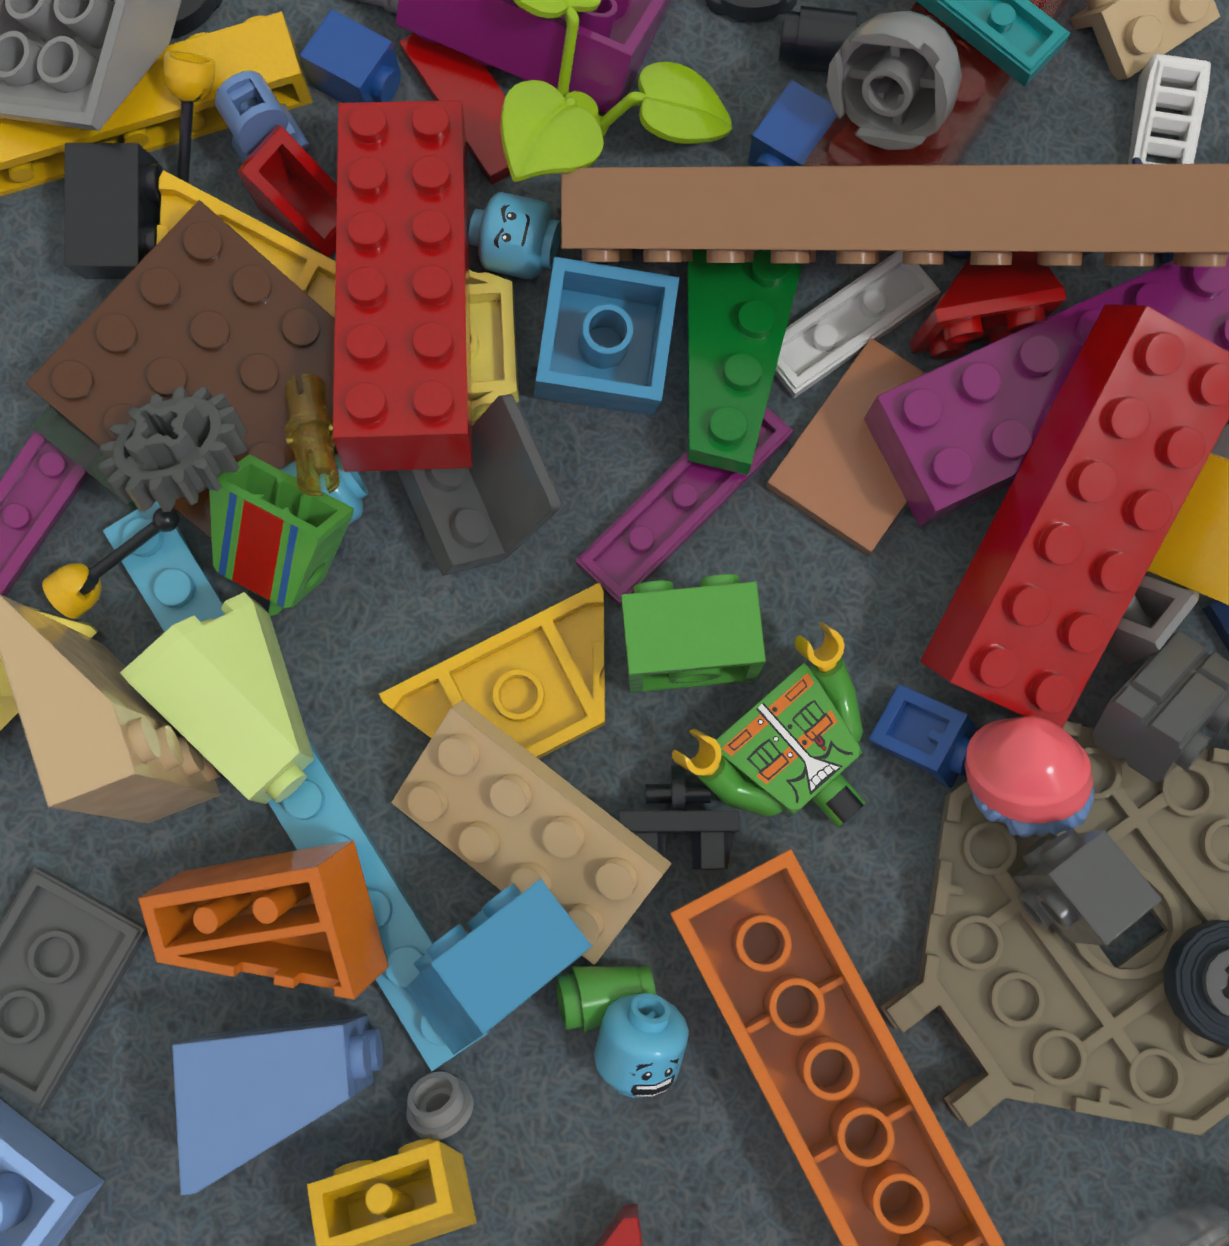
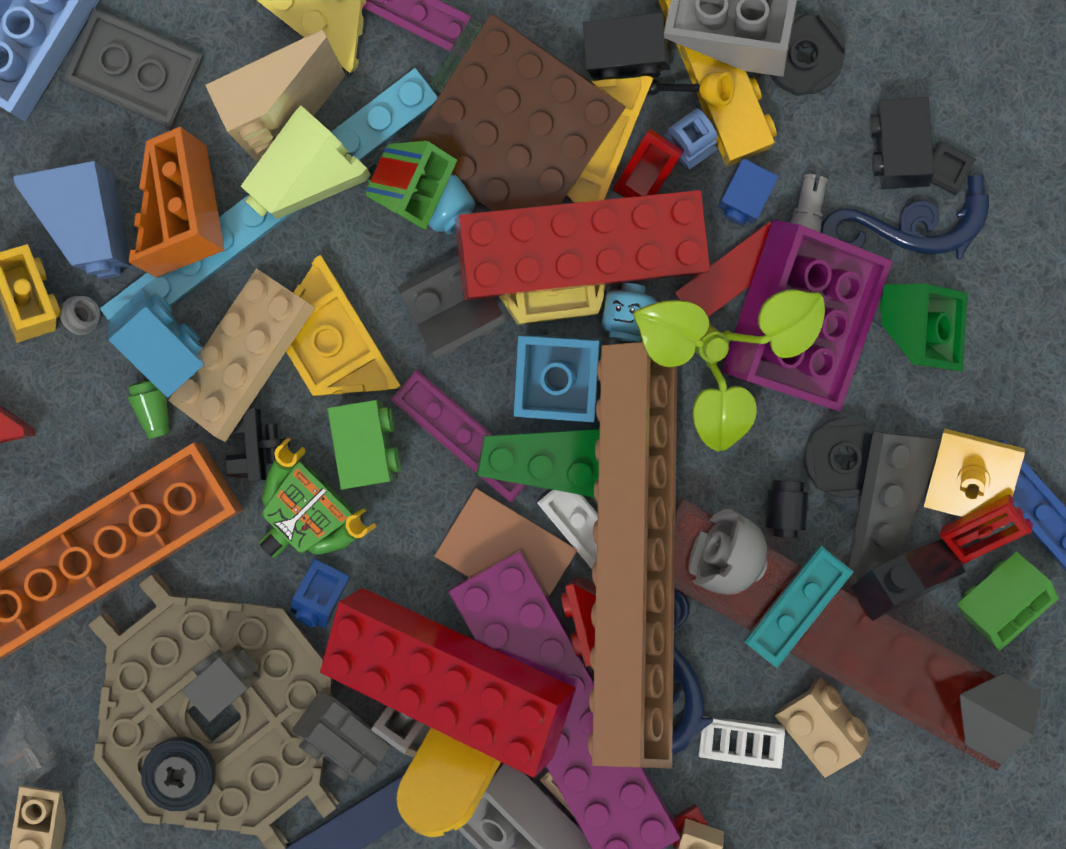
camera: 80 degrees right, 10 degrees up
hinge [42,508,179,619] -> none
dark grey gear [99,387,248,512] -> none
clear yellow pin [284,373,340,496] -> none
medium azure head [594,993,689,1097] -> none
blue brick [748,79,840,166] -> none
coral hair [965,716,1094,837] -> none

